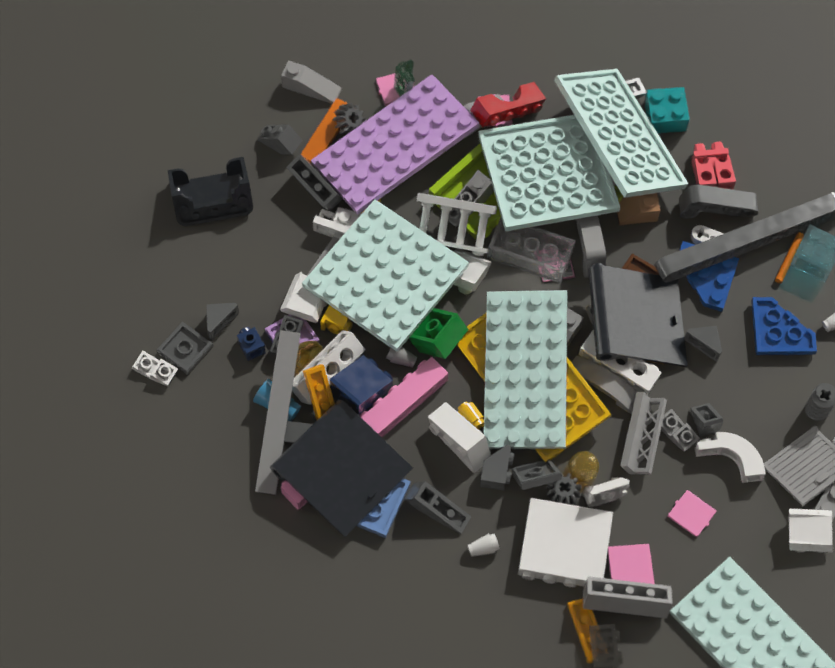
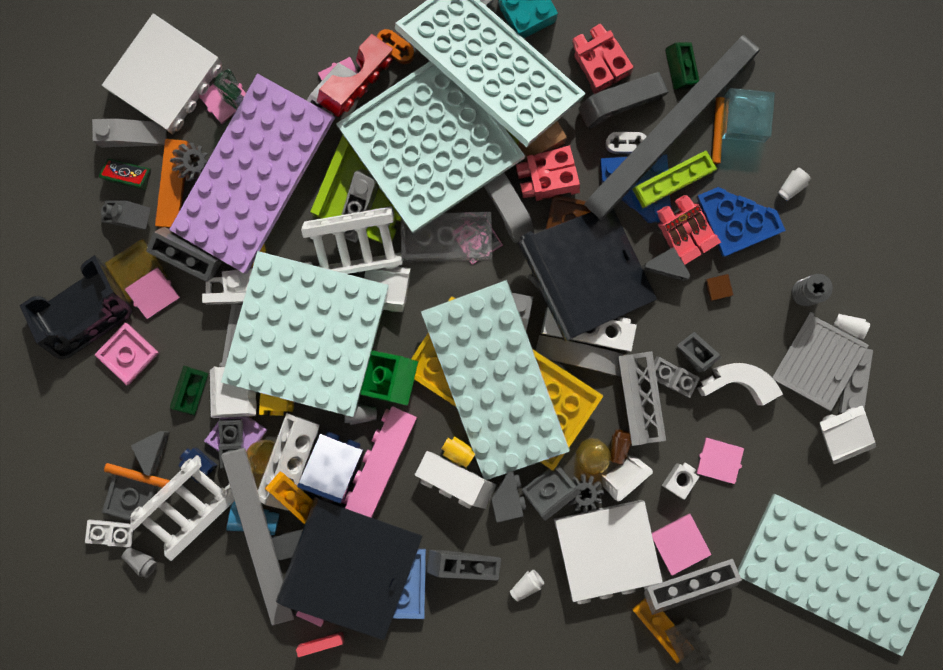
camera: 20 degrees left, 20 degrees up
none -> bright pink tile [95,322,159,385]
none -> slope [99,159,151,190]
none -> white panel [102,14,223,135]
none -> orange bar [104,463,170,488]
none -> clear yellow tile [105,239,168,301]
none -> light grey cone [122,547,157,578]
none -> bright pink piece [125,267,180,319]
none -> white fence [130,455,235,561]
none -> dark green slope [170,366,209,416]
none -> coral tile [296,632,345,657]
none -> orange beam [377,29,414,64]
none -> coral hips [516,146,580,201]
none -> reddish brown cone [610,429,632,464]
none -> lime tile [632,151,717,208]
none -> coral hips [657,195,721,265]
none -> white brick [662,462,699,500]
none -> dark green slope [665,42,700,90]
none -> reddish brown tile [705,274,733,301]

